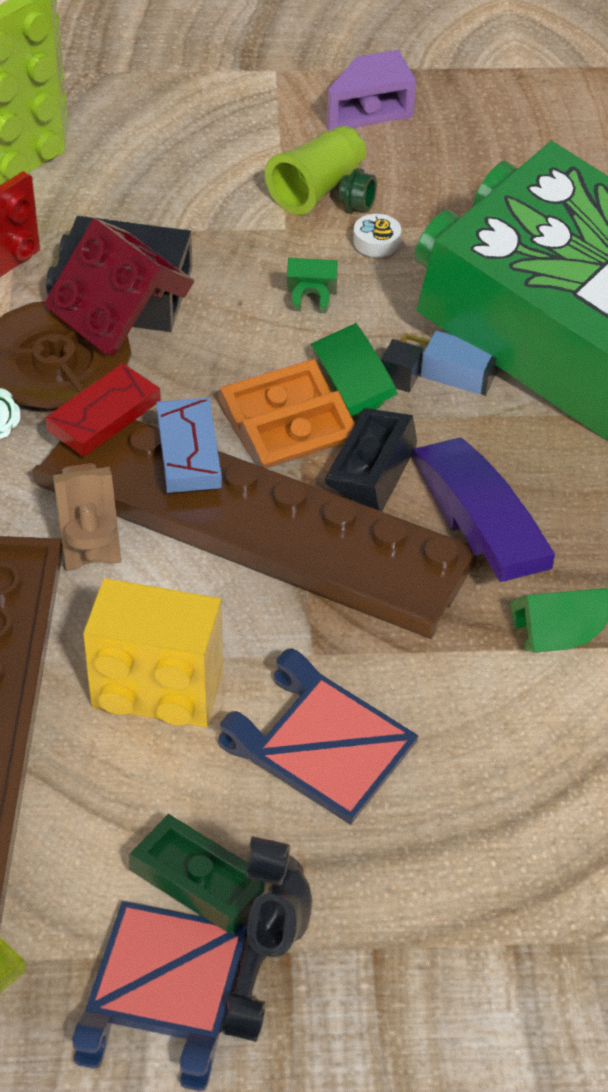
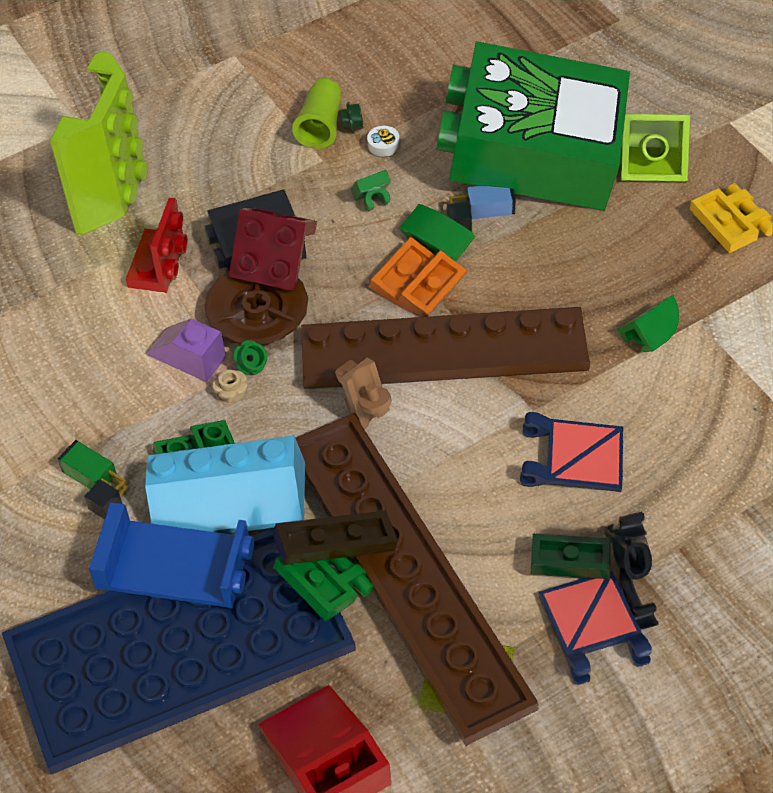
camera: 25 degrees left, 5 degrees up
red tile [45,363,161,457] -> none
yellow brick [83,578,223,728] -> none
medium blue tile [156,397,222,493] -> none
black slope [325,408,417,512] -> none
medium lavender slope [327,50,416,131] -> none
dark purple slope [412,437,555,582] -> none

